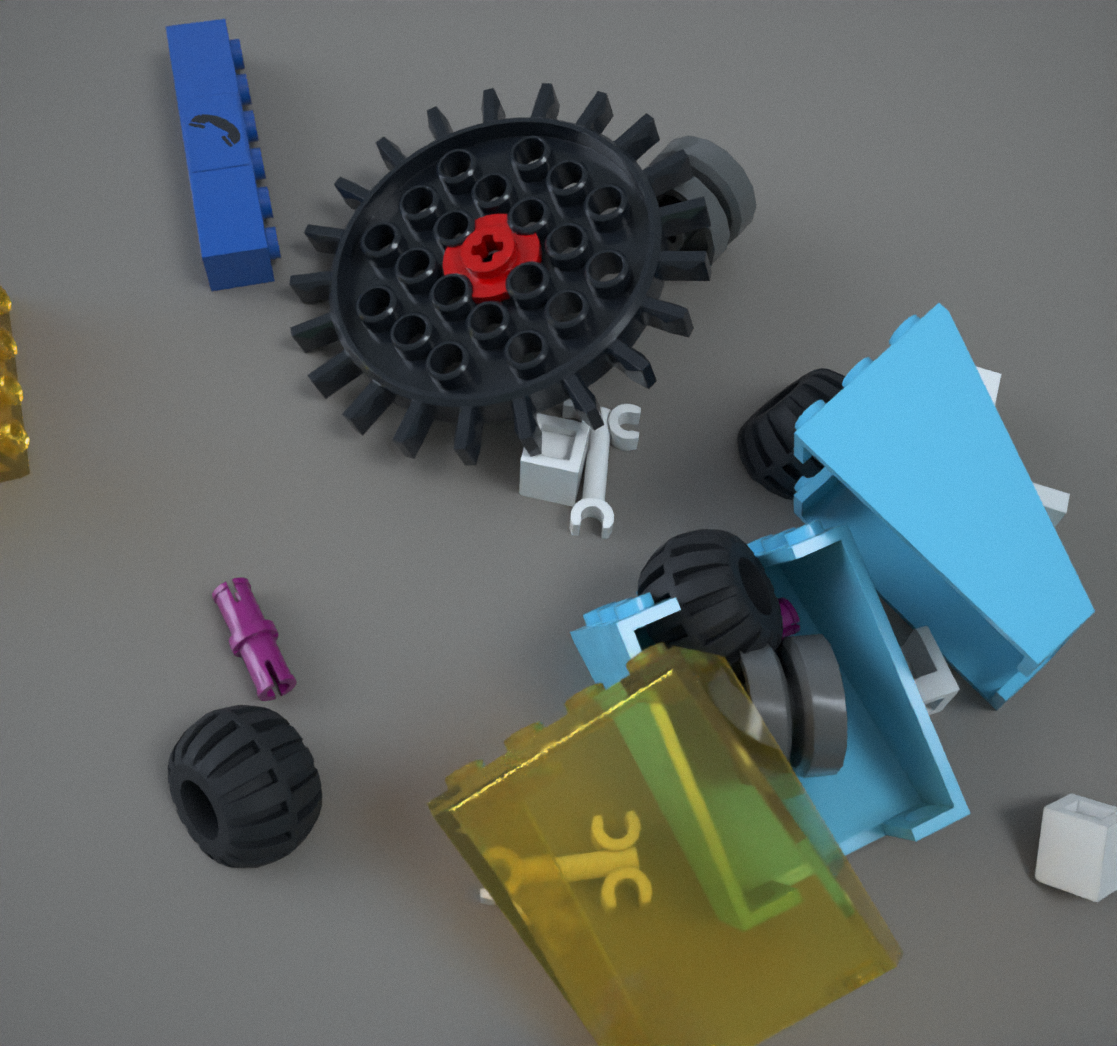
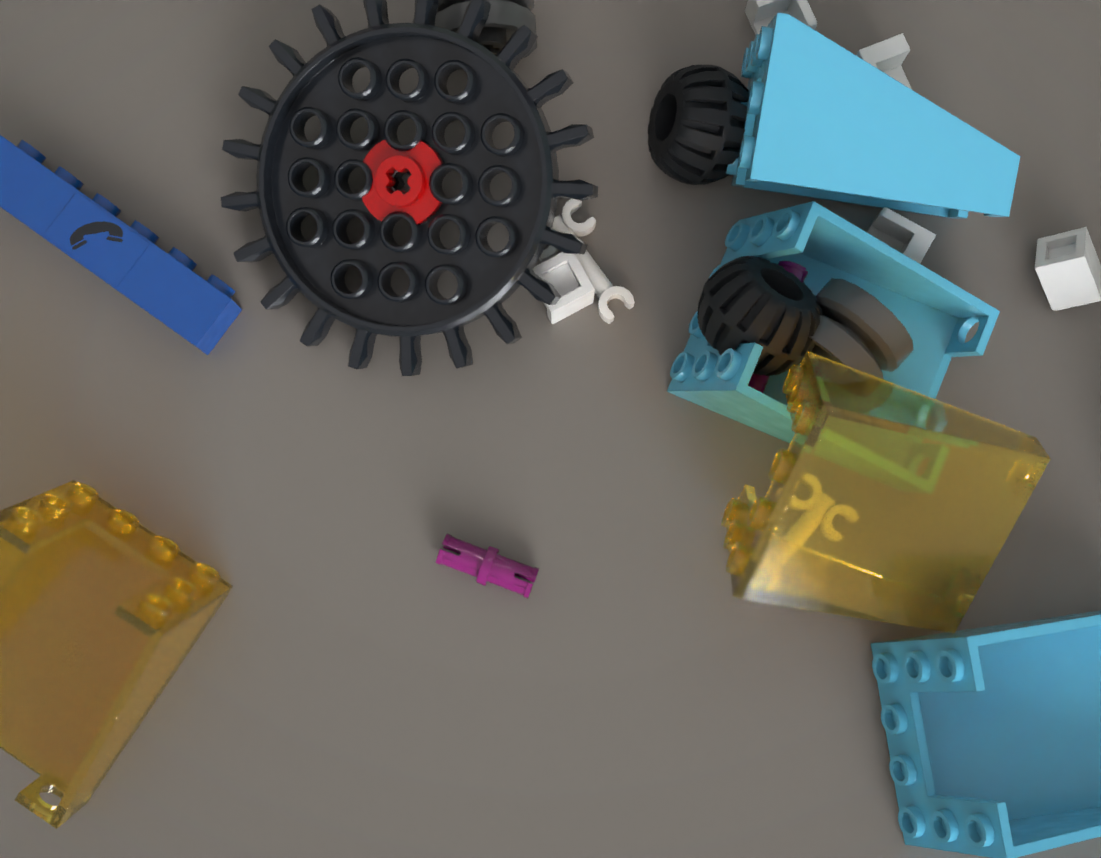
camera: 35 degrees left, 20 degrees up
black wheel [168,705,323,868] -> none

